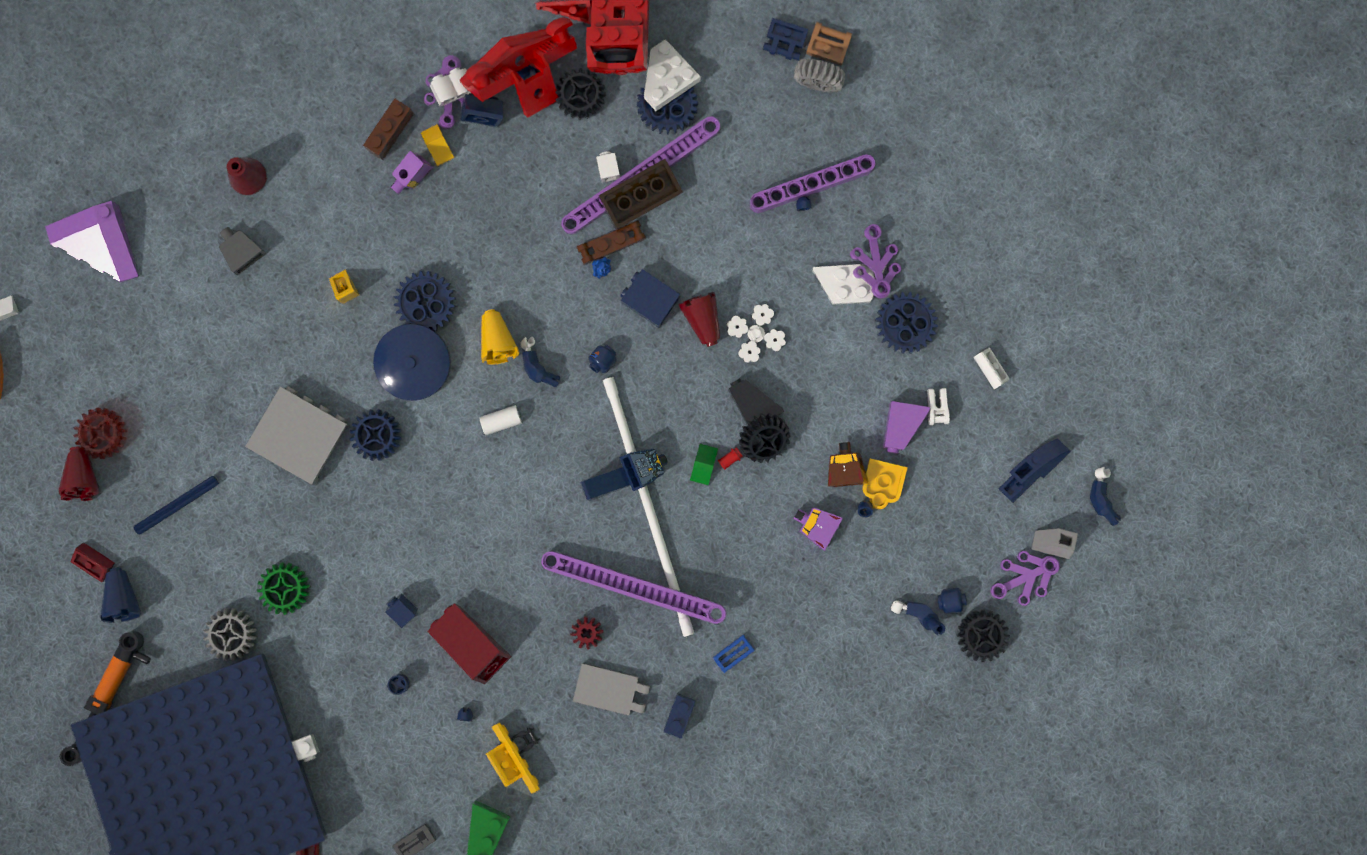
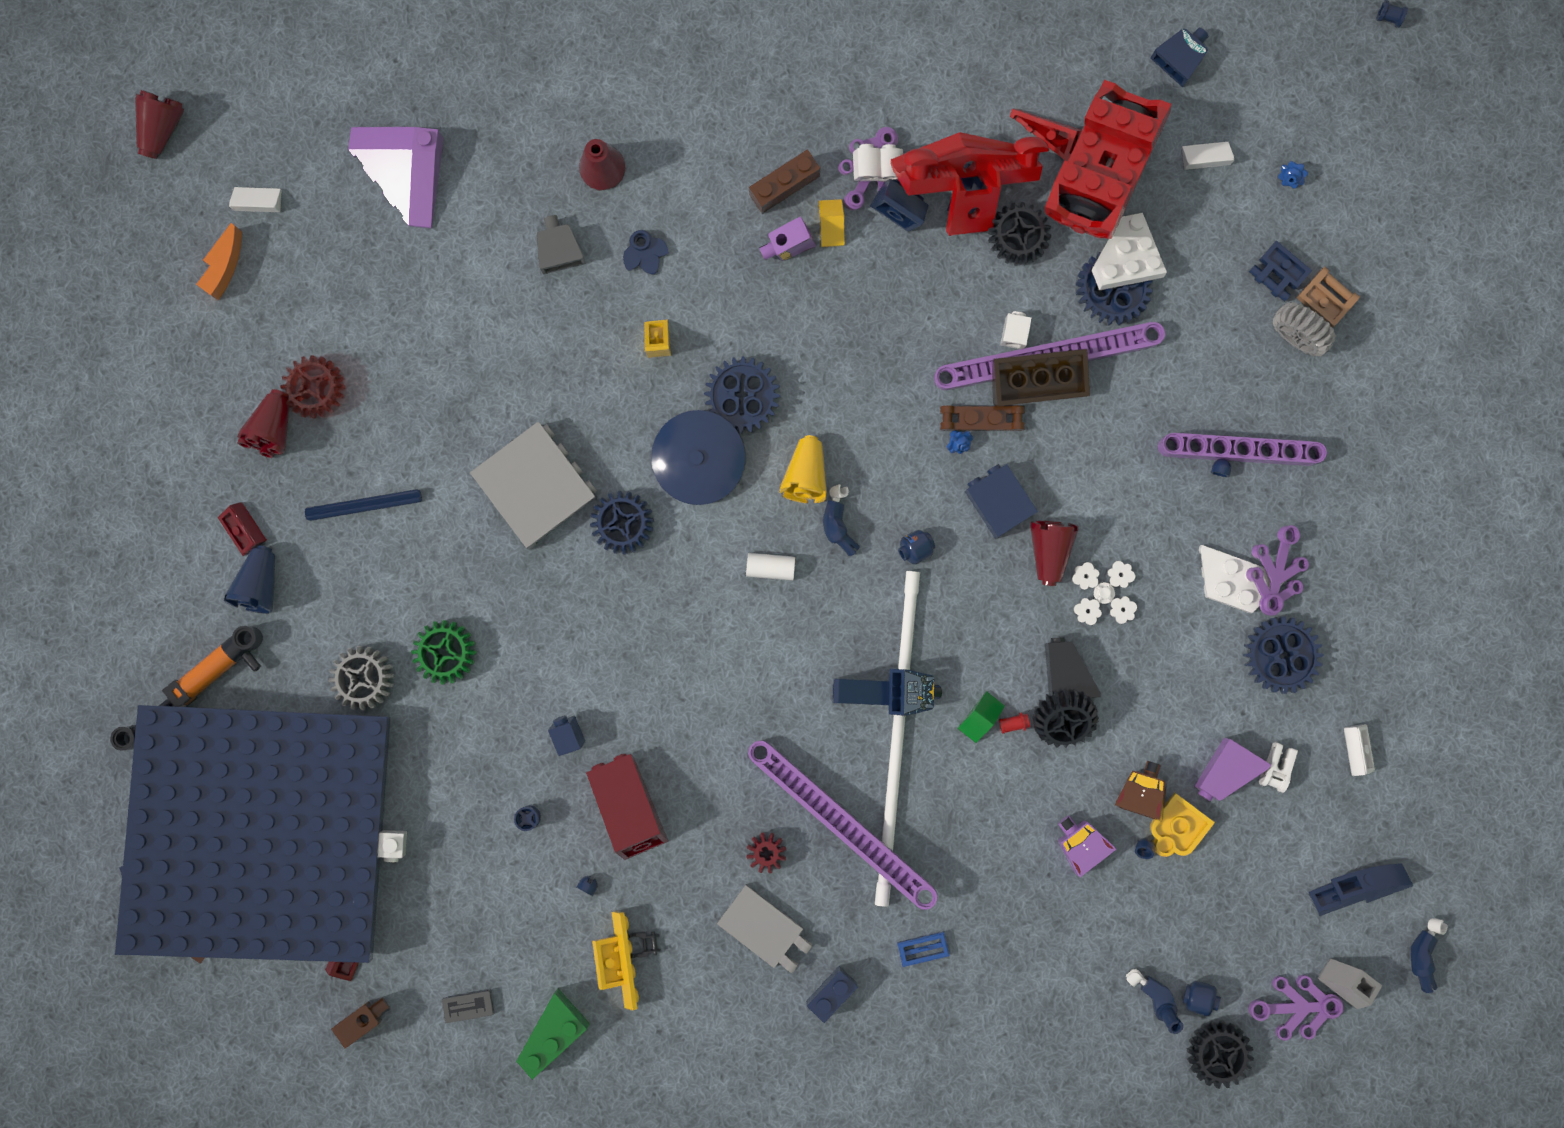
camera: 20 degrees right, 0 degrees up
none -> dark blue plate [623,230,669,275]

